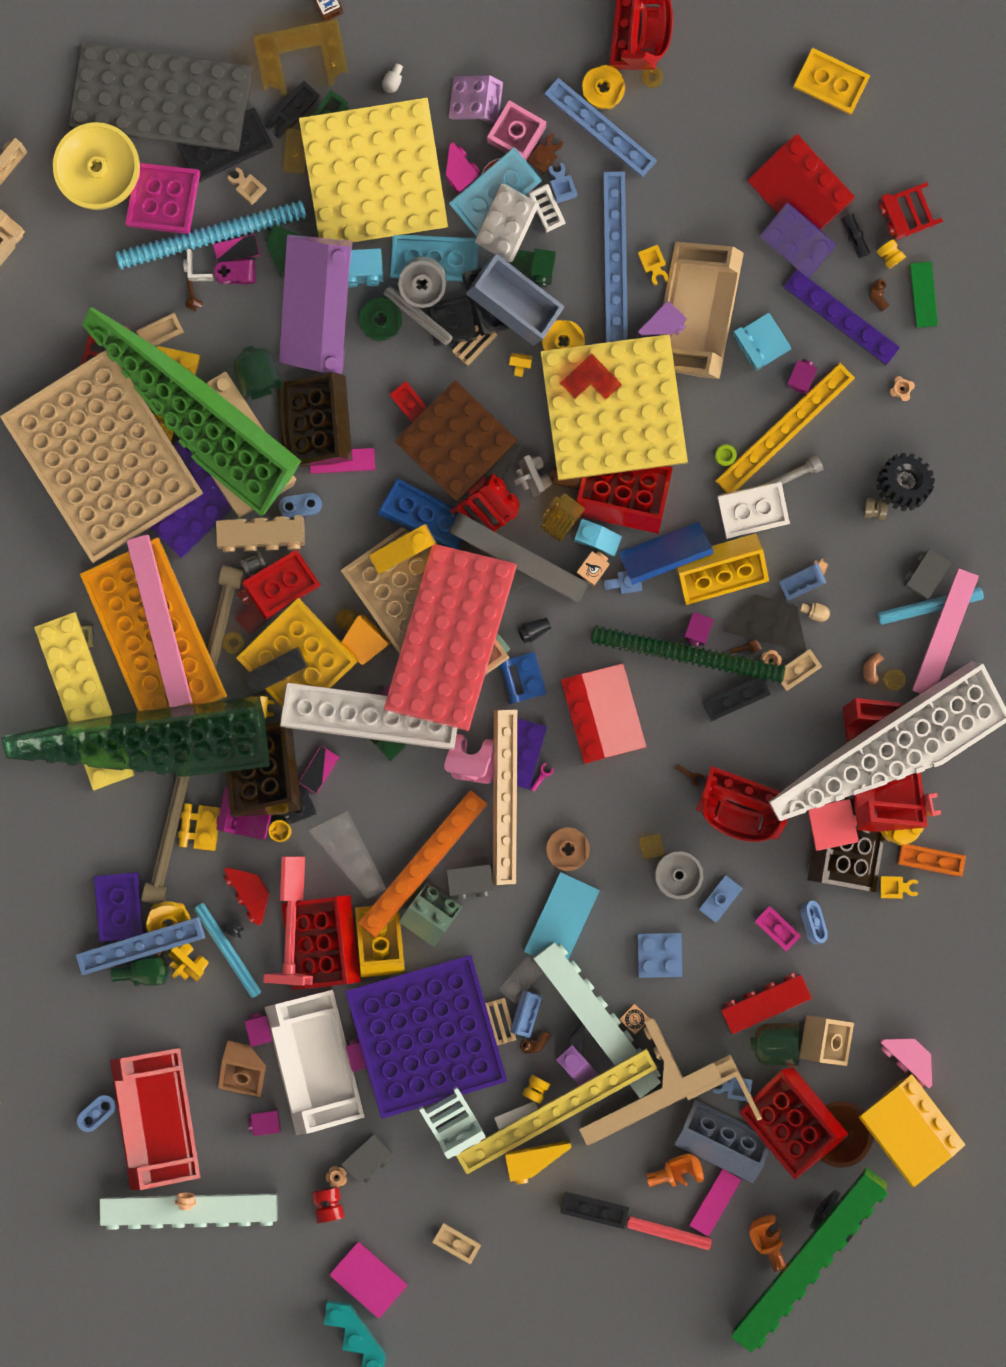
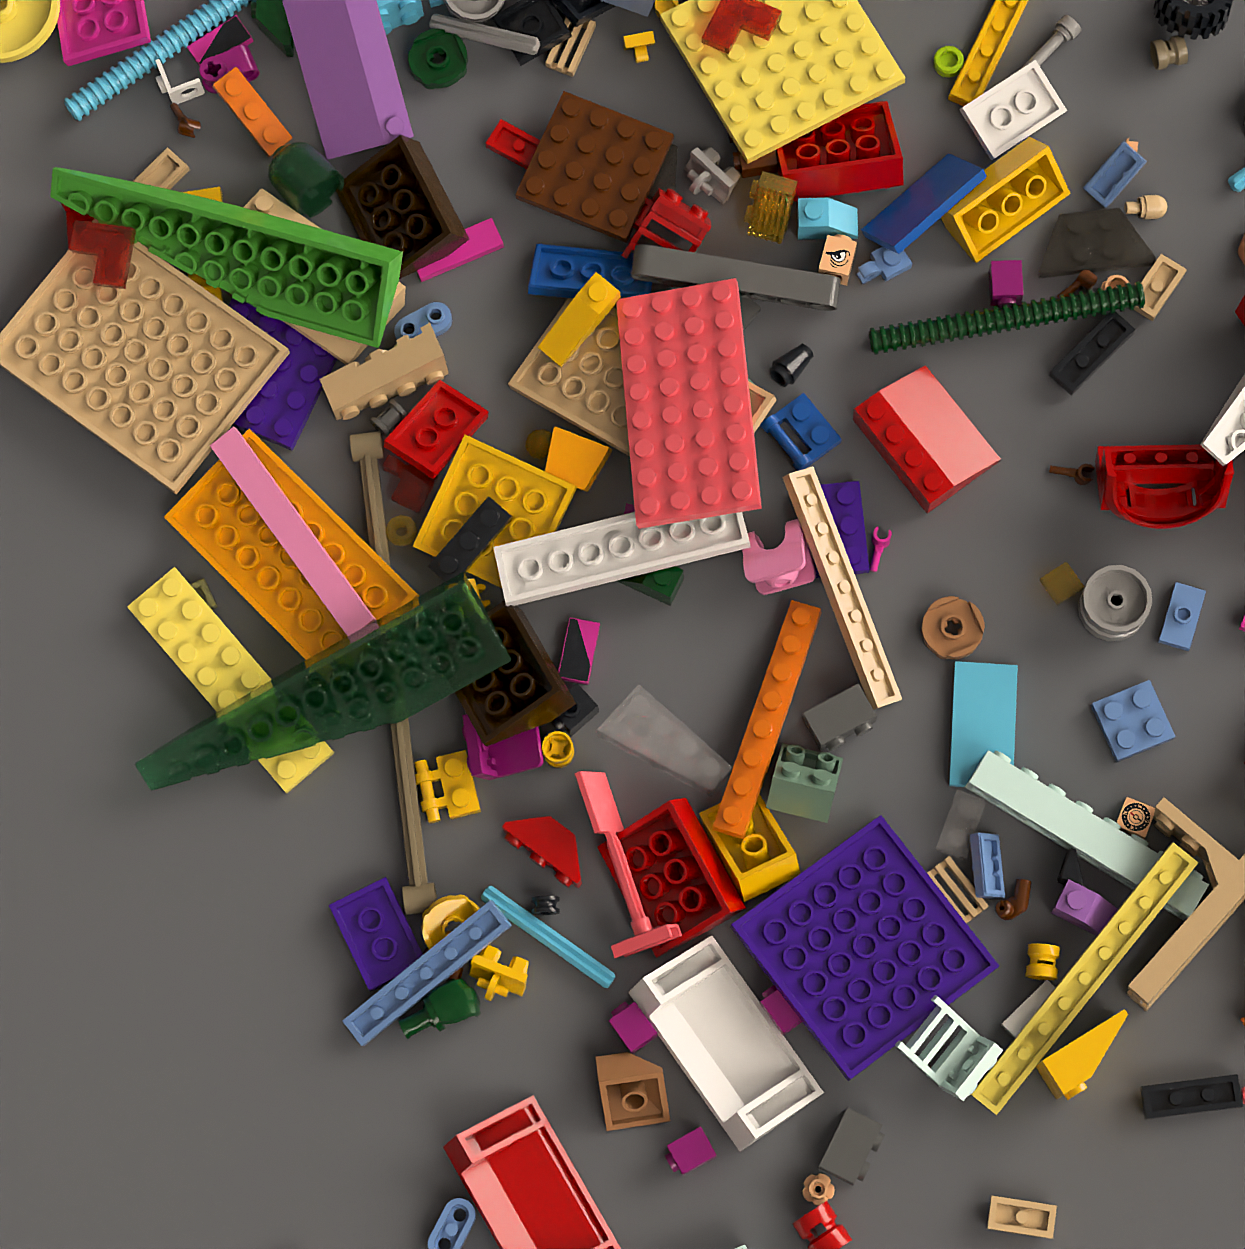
camera: 15 degrees left, 10 degrees down
none -> clear red plate [69,220,136,289]
none -> orange plate [212,67,293,157]

